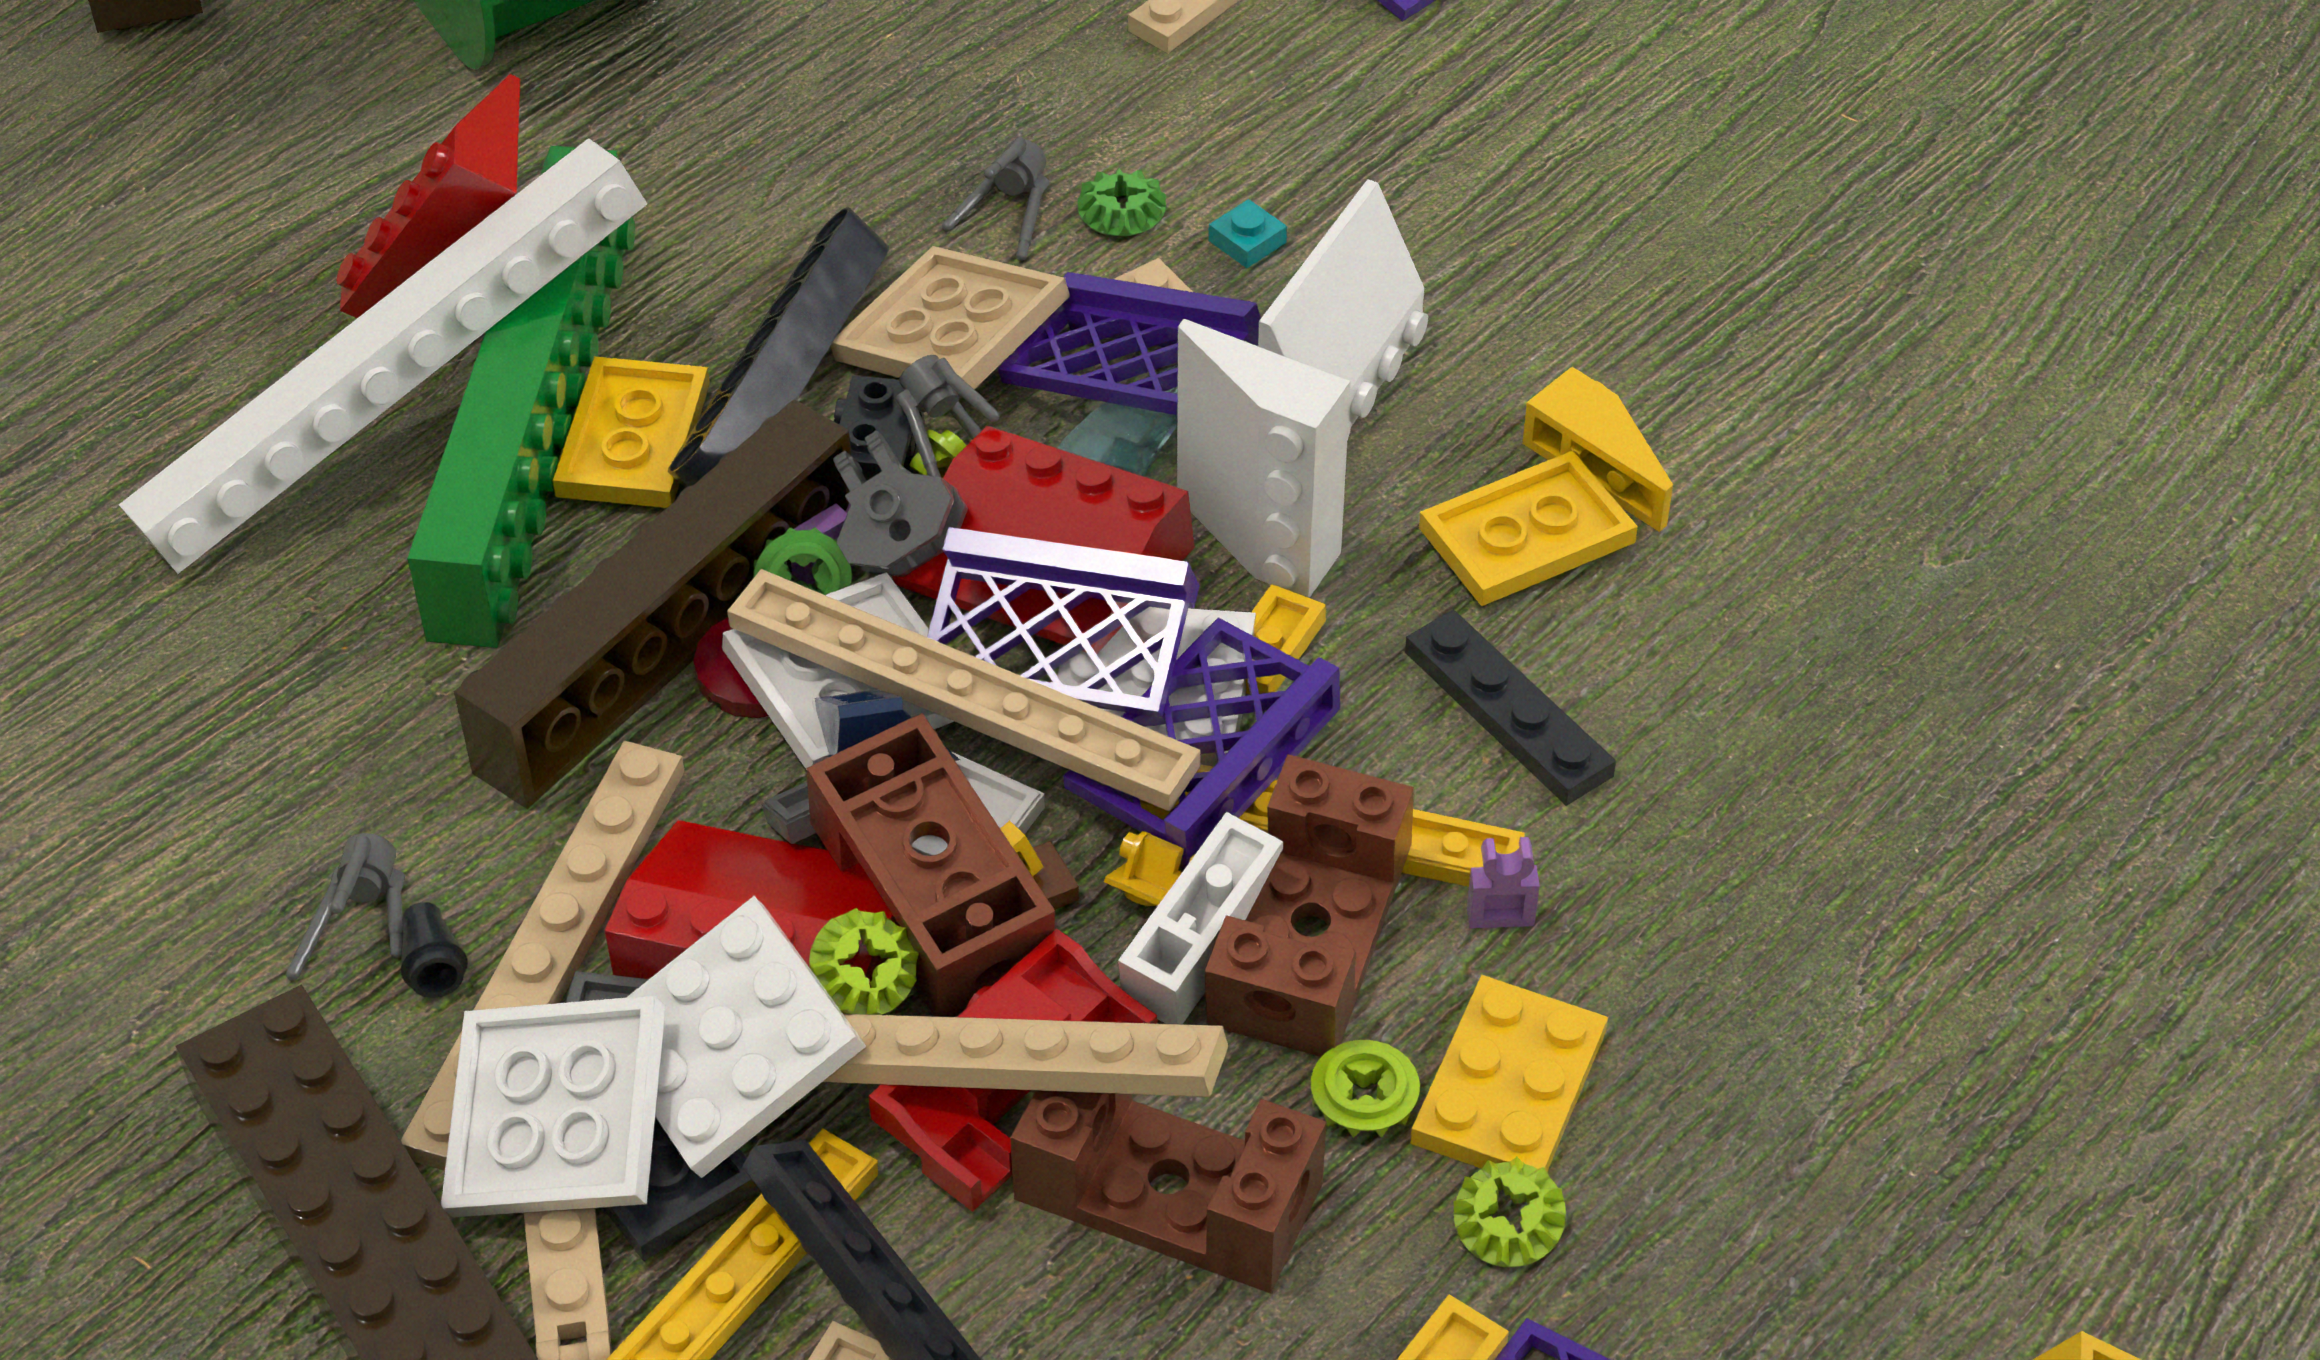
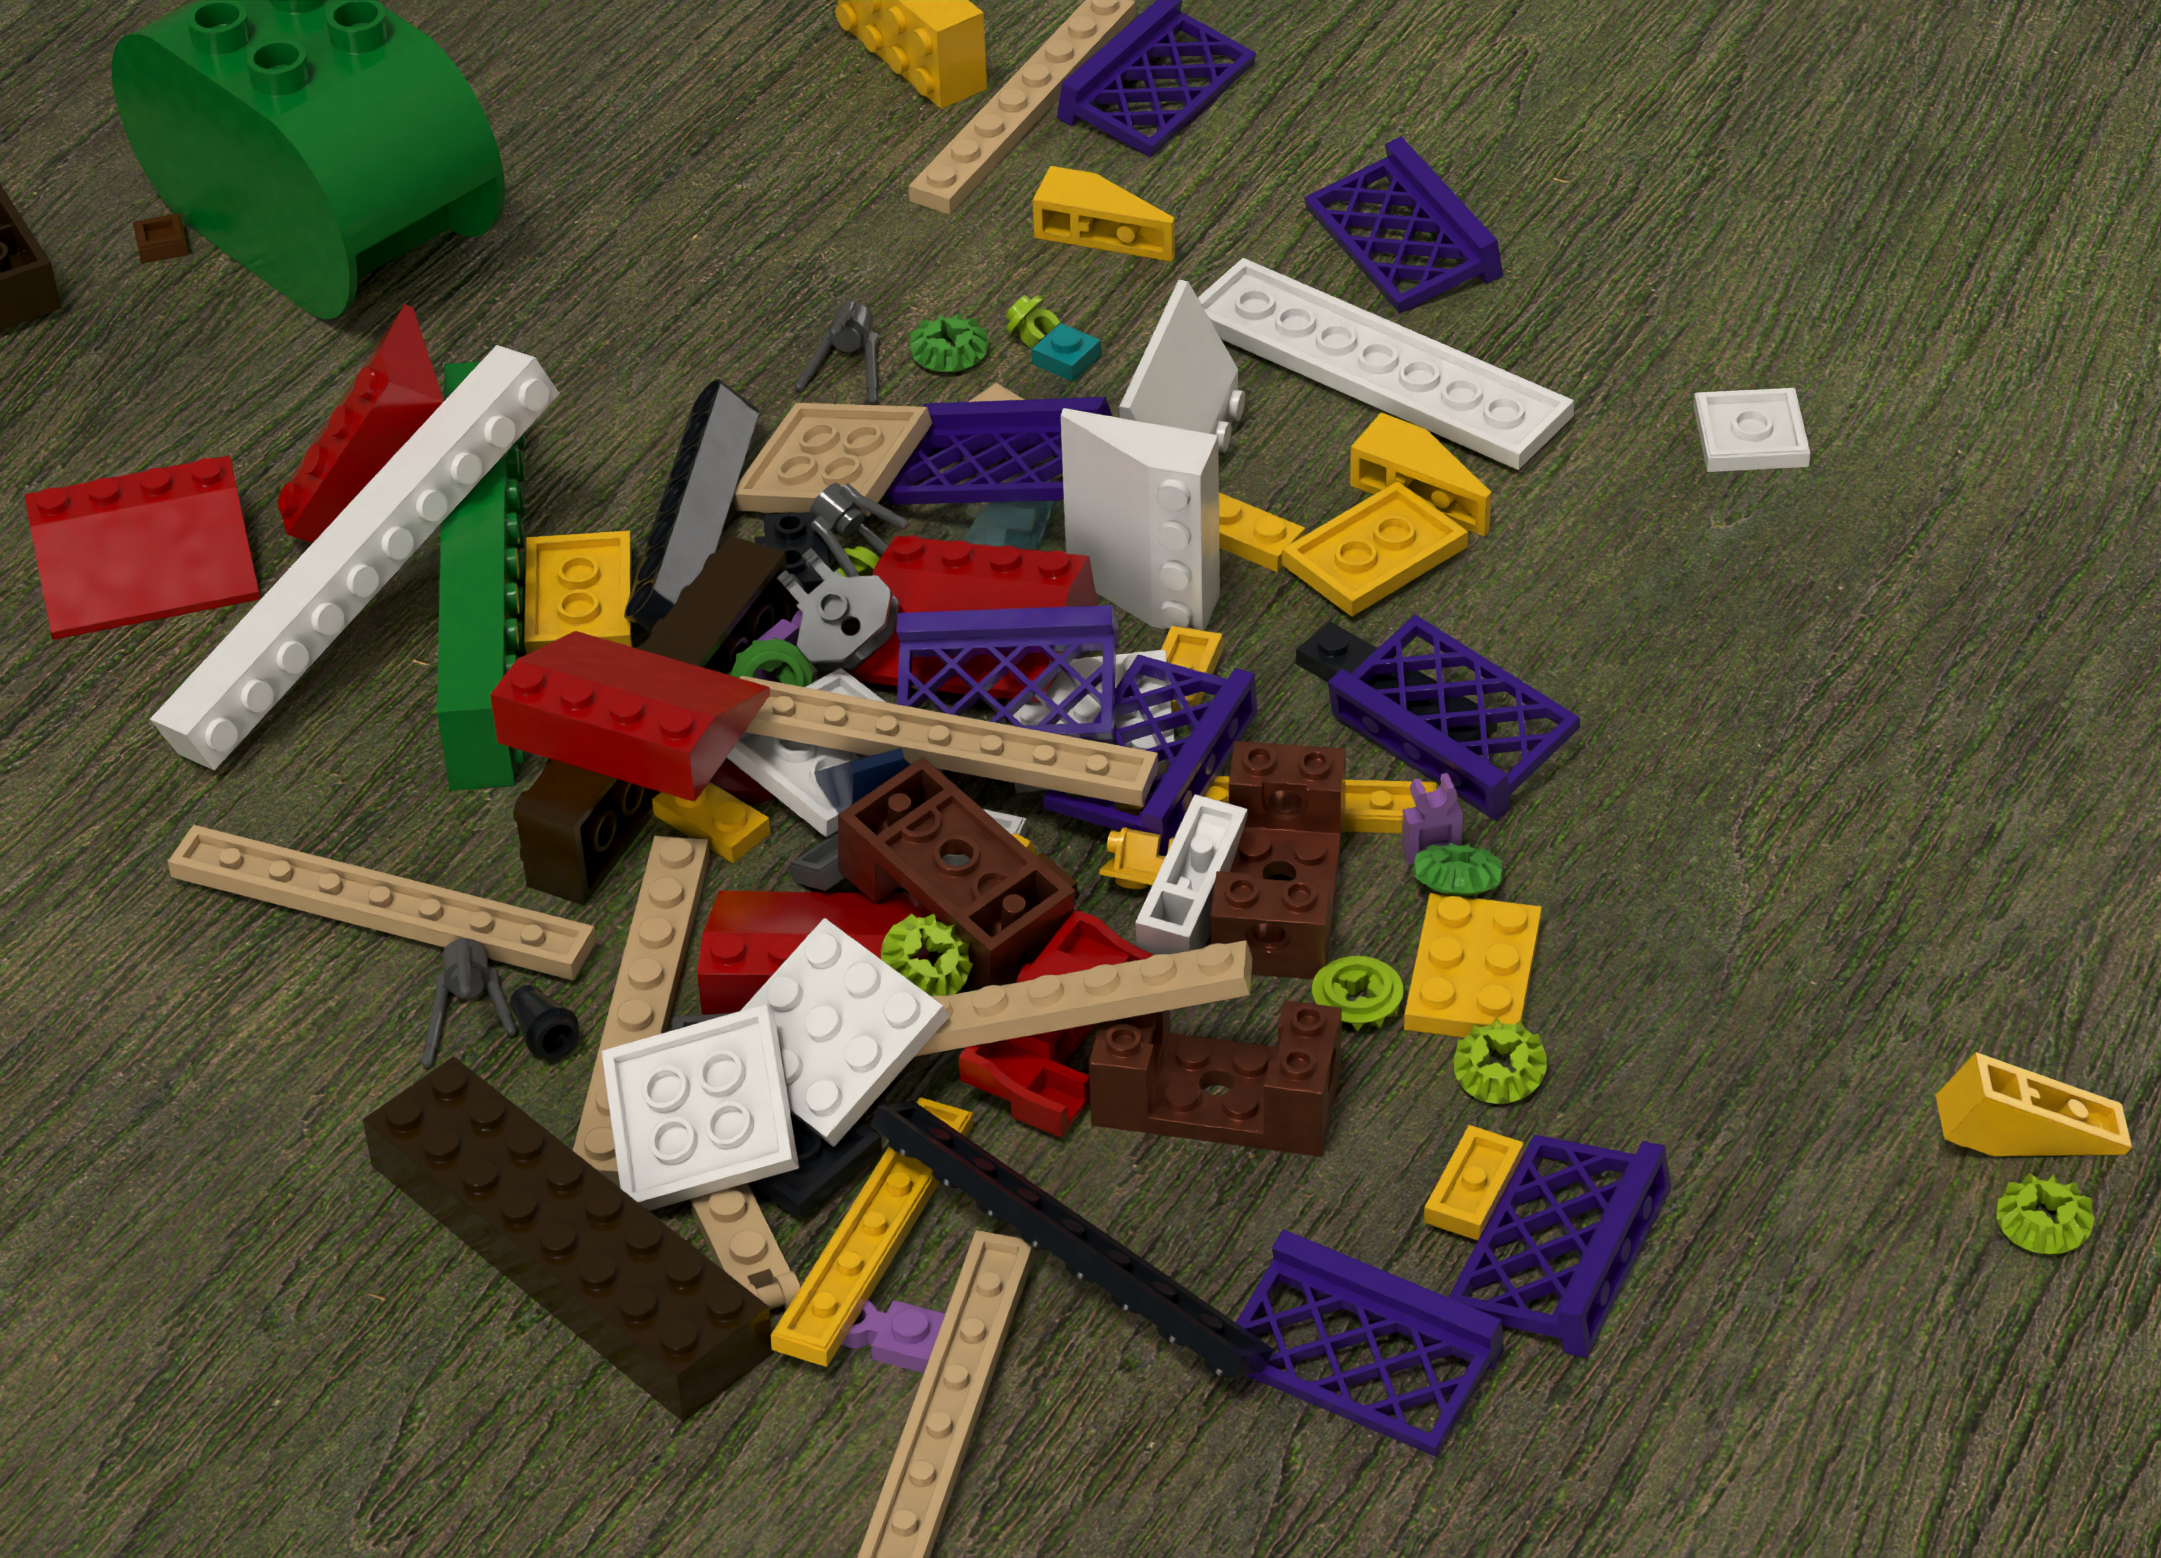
camera: 10 degrees left, 5 degrees down
none -> red slope [24,455,260,640]
none -> tan plate [167,825,597,980]
none -> red slope [490,631,770,802]
none -> yellow plate [652,782,771,863]
none -> lime plate [1005,294,1060,348]
none -> yellow slope [1033,166,1175,262]
none -> white plate [1198,258,1574,470]
none -> yellow plate [1219,492,1305,573]
none -> dark purple fence [1304,136,1503,314]
none -> dark purple fence [1328,614,1580,821]
none -> bright green gear [1413,842,1502,896]
none -> white tile [1693,388,1810,472]

